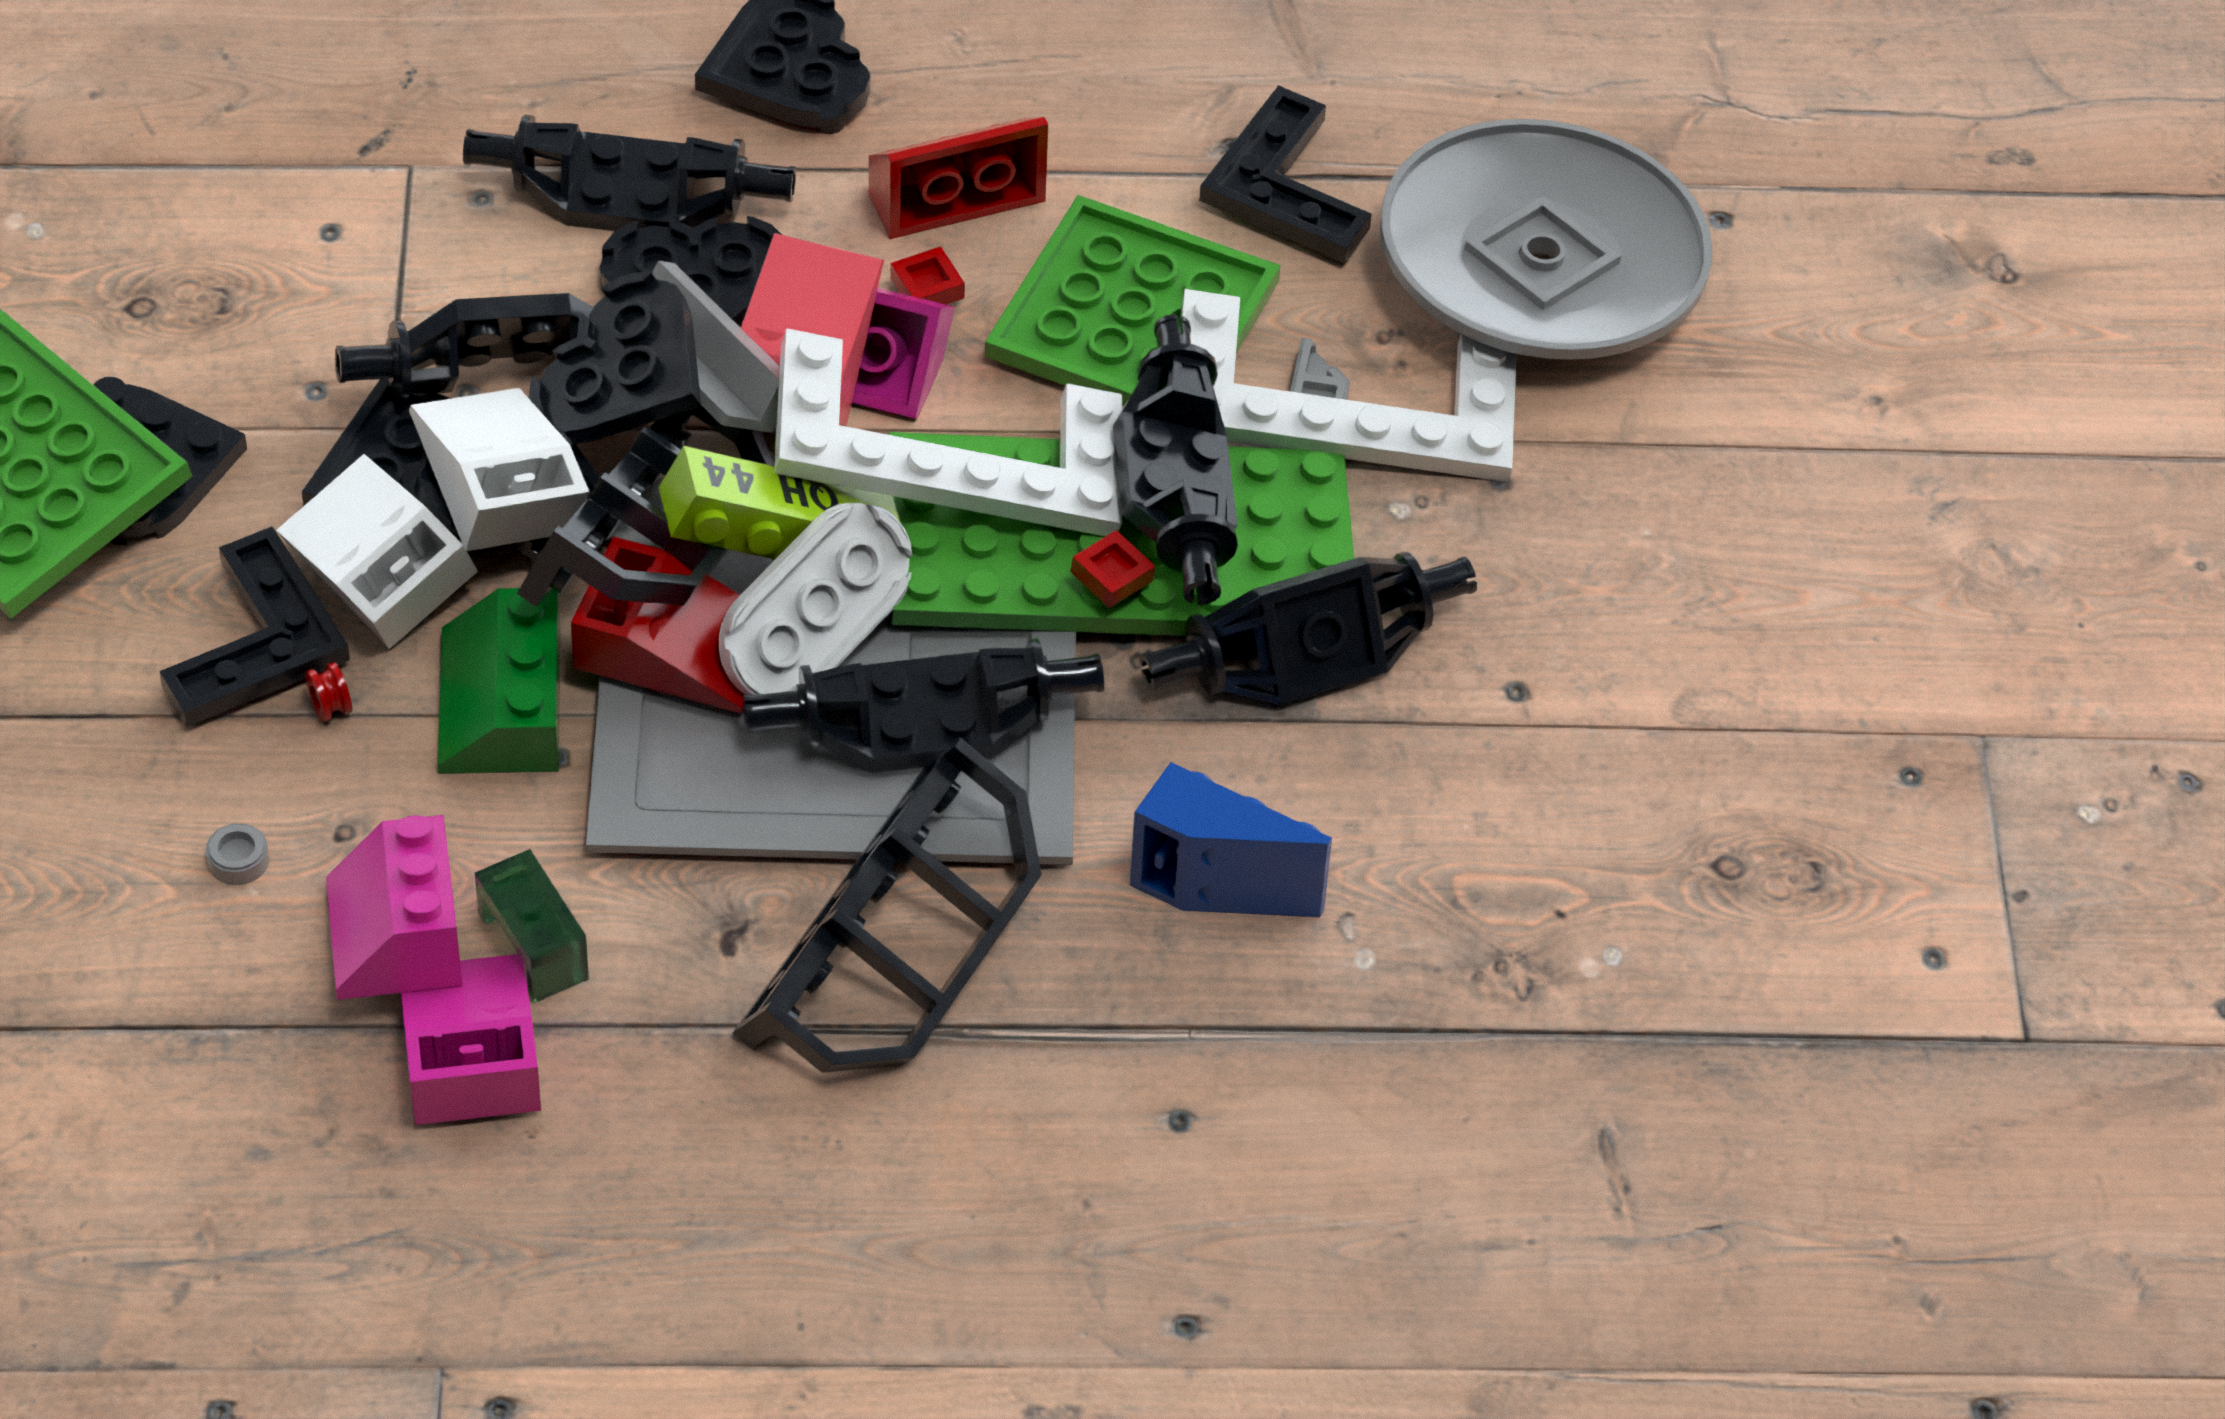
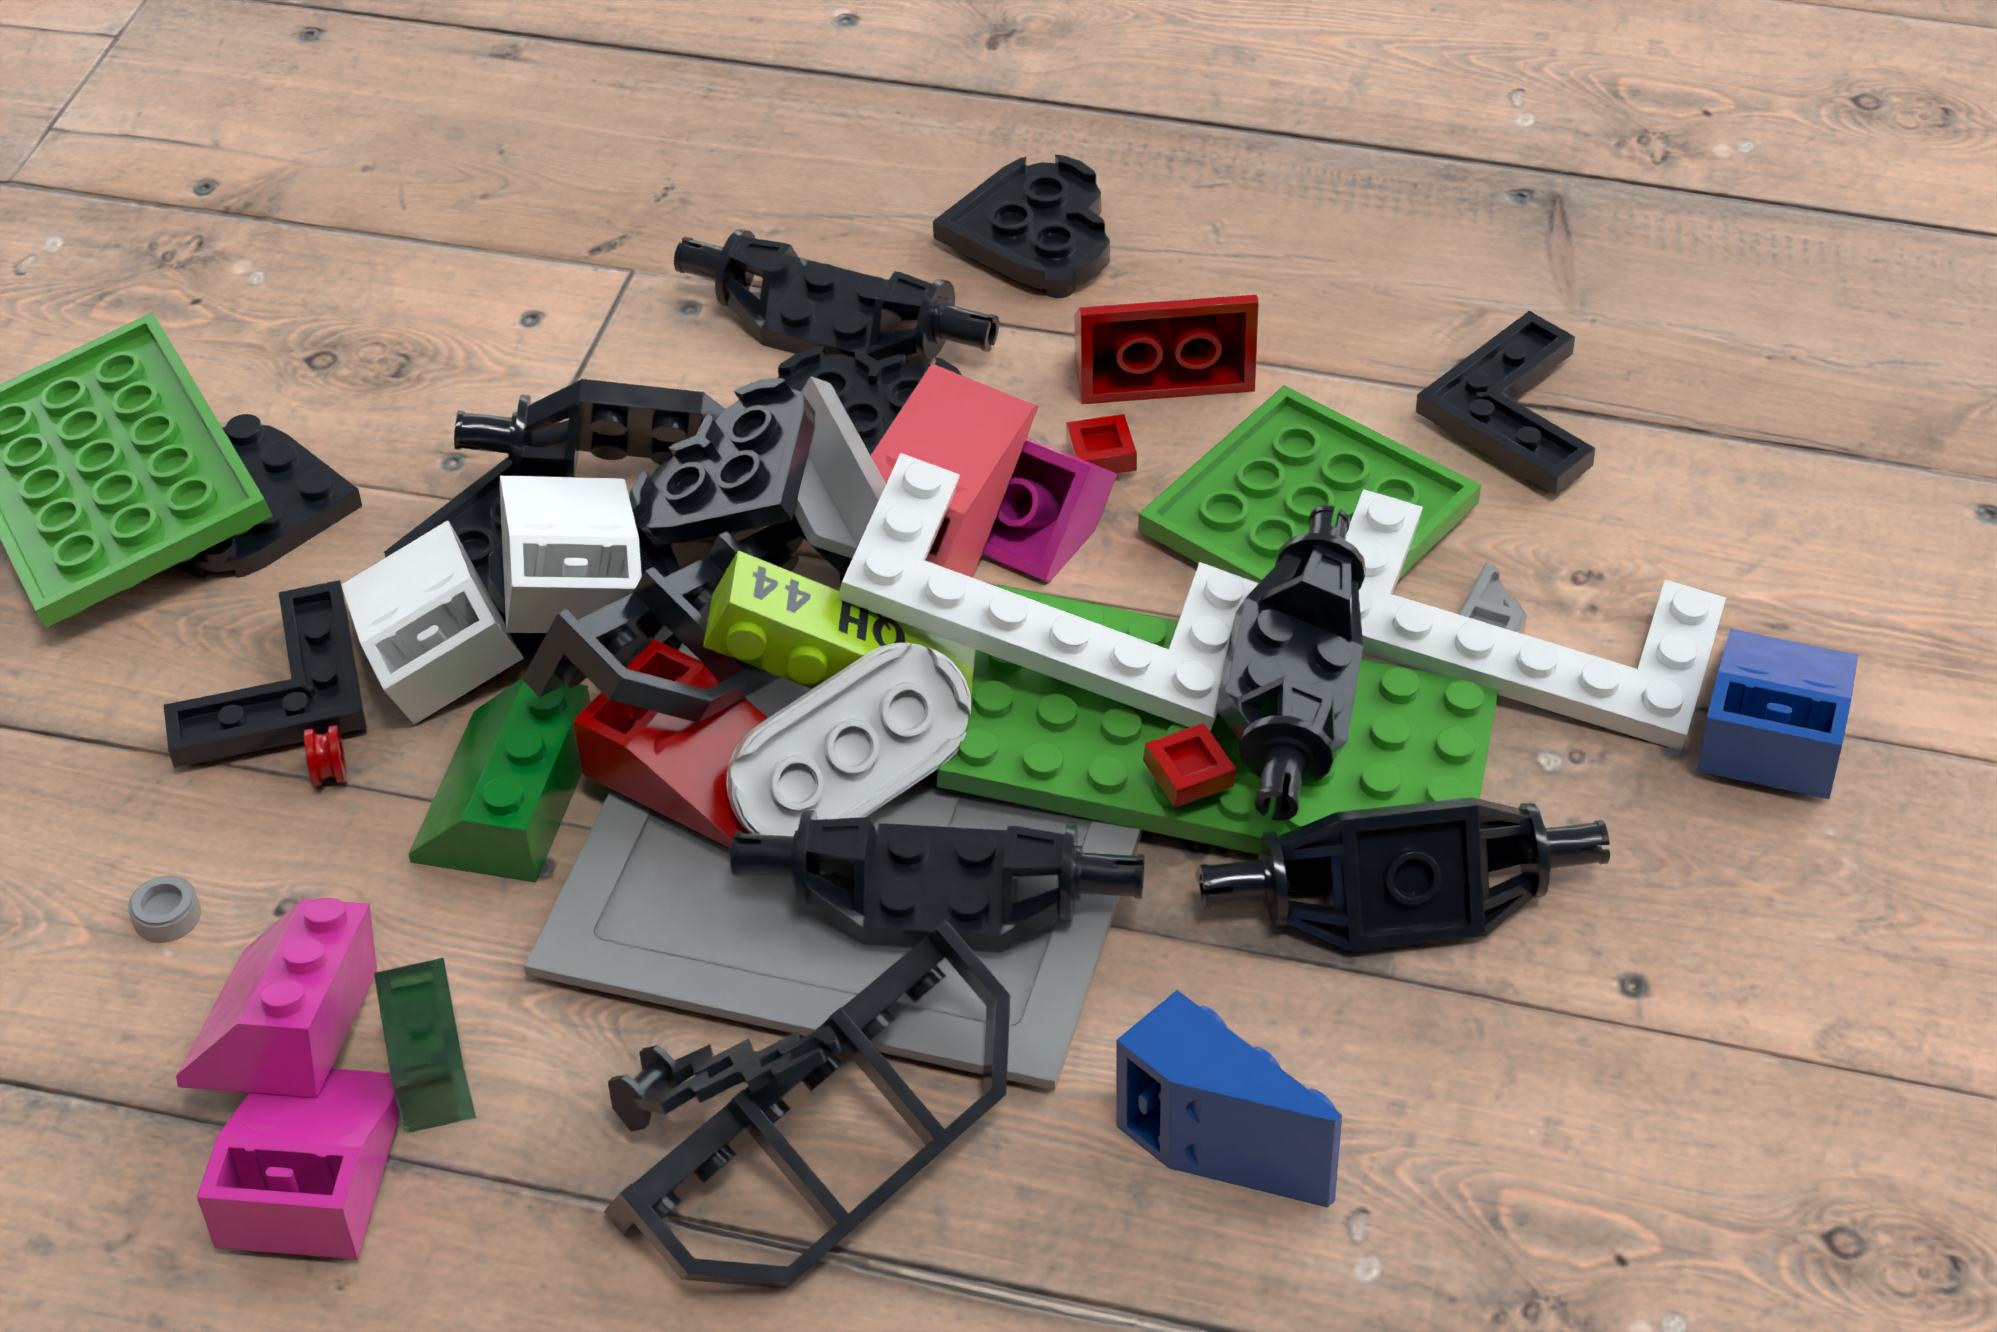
camera: 20 degrees right, 5 degrees down
light grey dish [1380,119,1712,360] -> none
none -> black piece [608,1025,842,1132]
none -> blue slope [1697,629,1858,799]

